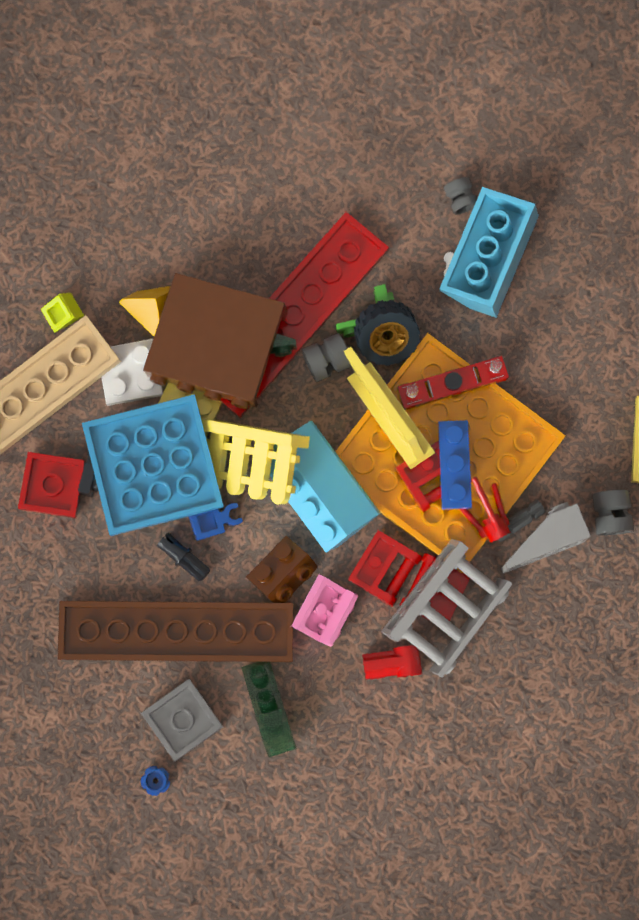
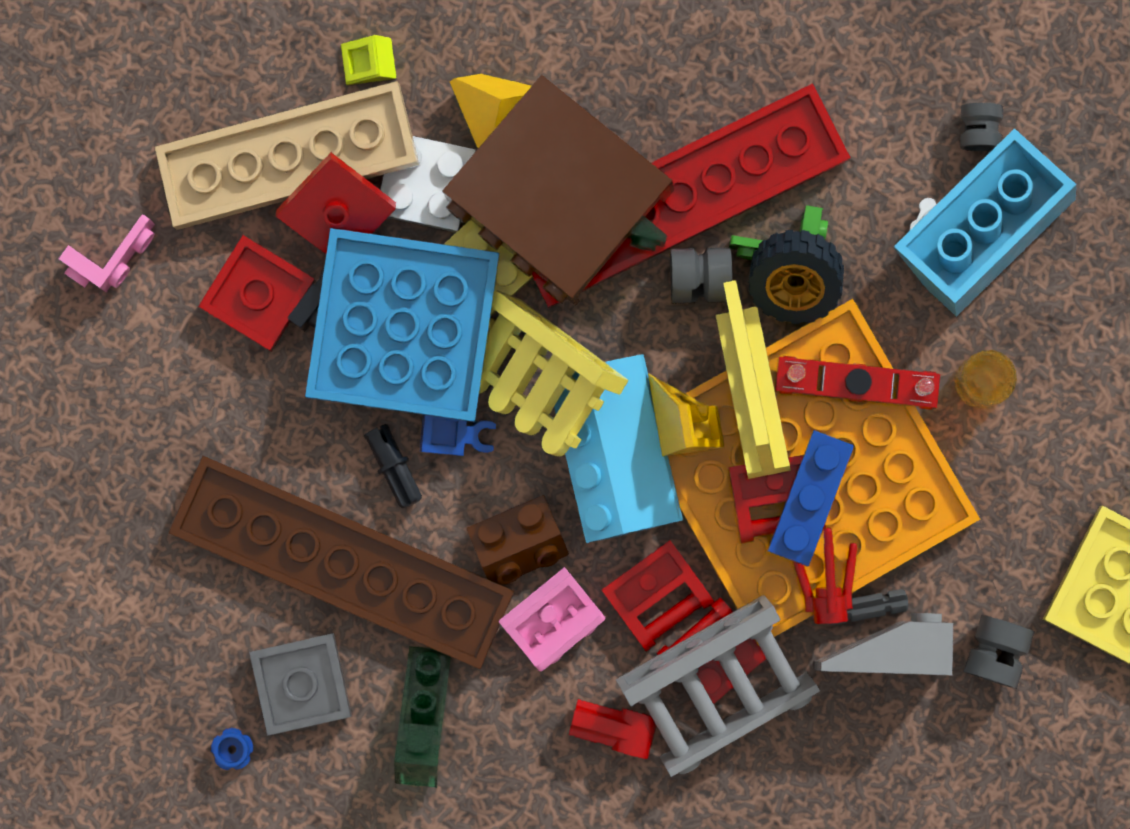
camera: 25 degrees right, 5 degrees up
none -> red plate [276,152,396,254]
none -> yellow slope [648,373,724,456]
none -> clear yellow wheel [954,350,1017,409]

